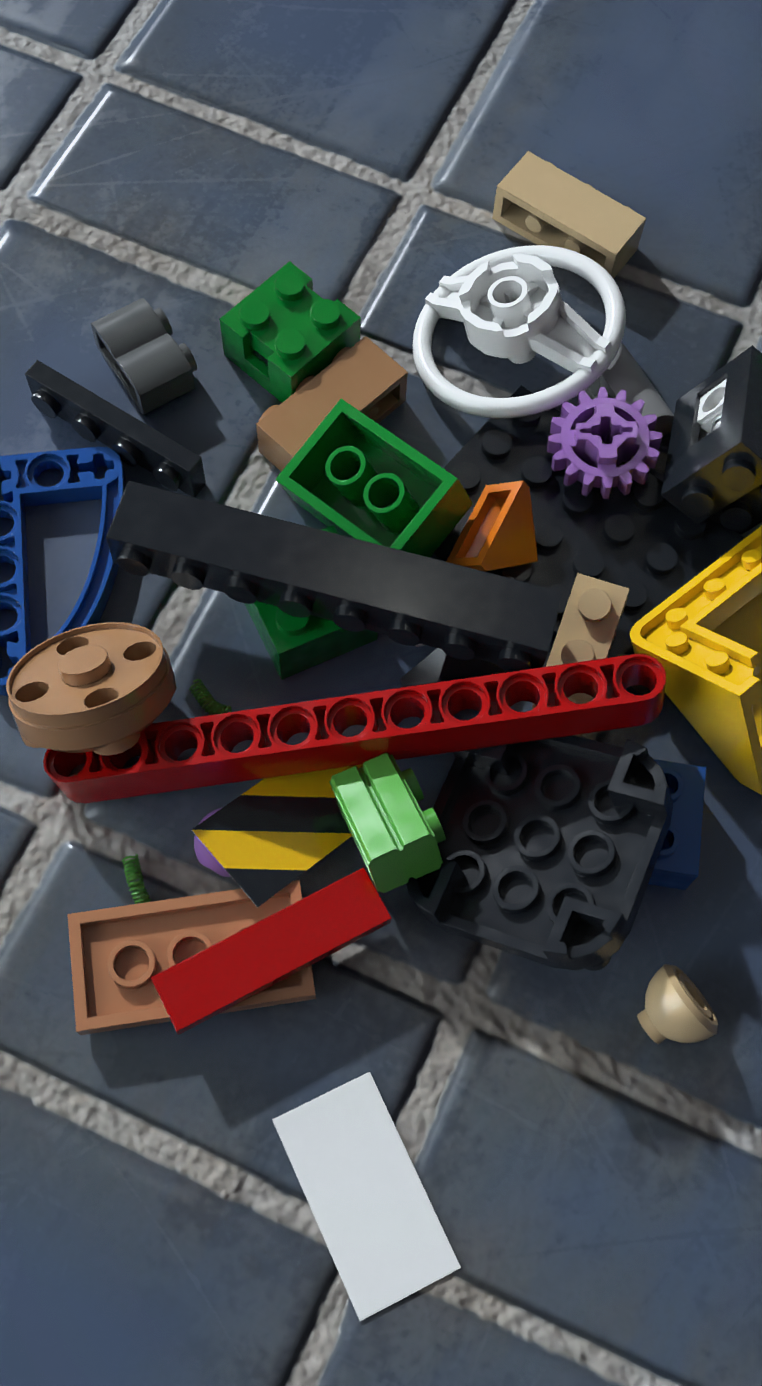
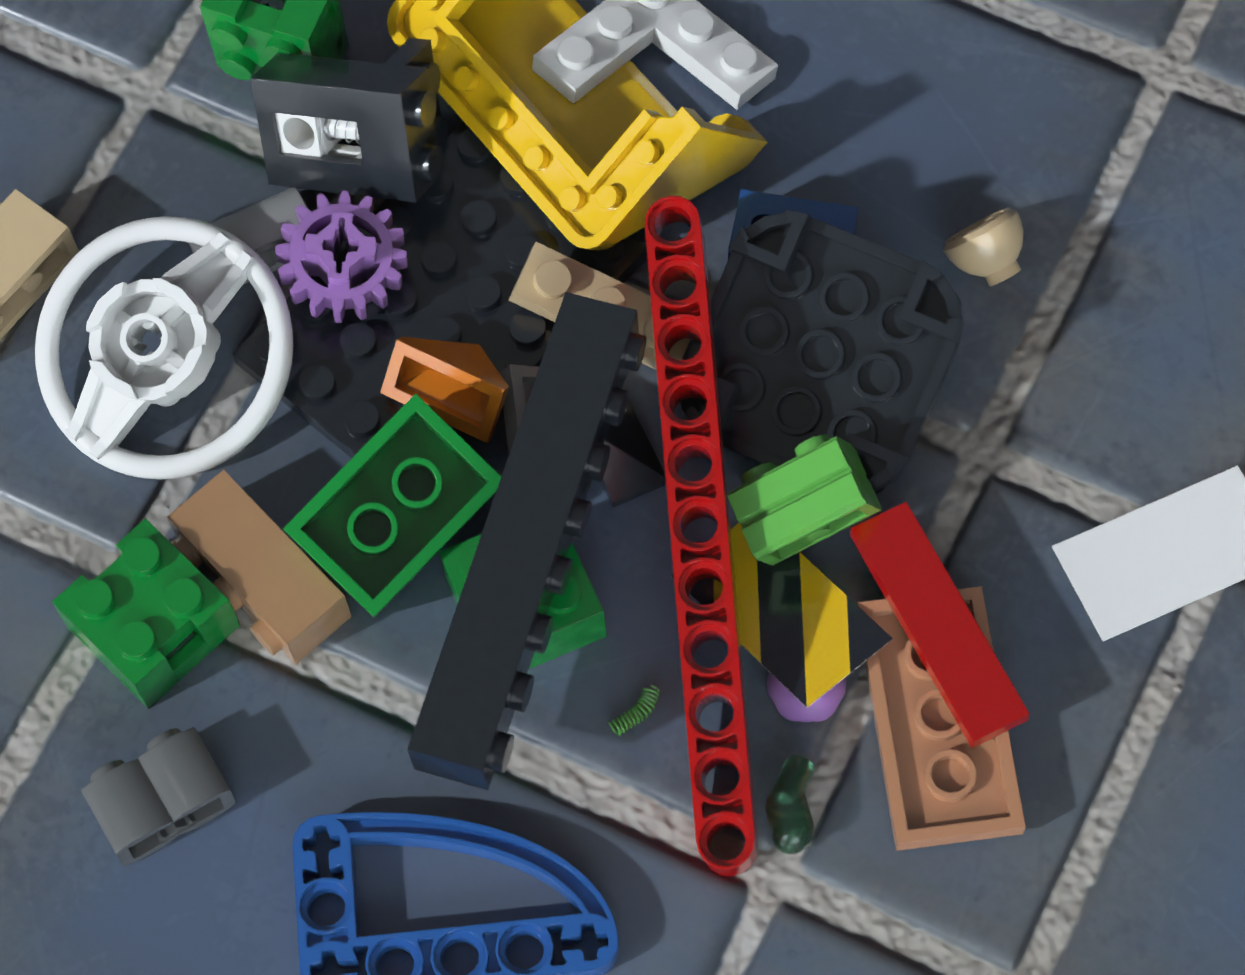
camera: 80 degrees left, 0 degrees up
medium nougat piece [6,622,177,756] -> none
black plate [25,360,206,498] -> none
bright green leg [122,854,151,904] -> none
none -> clear green arm [765,755,815,854]

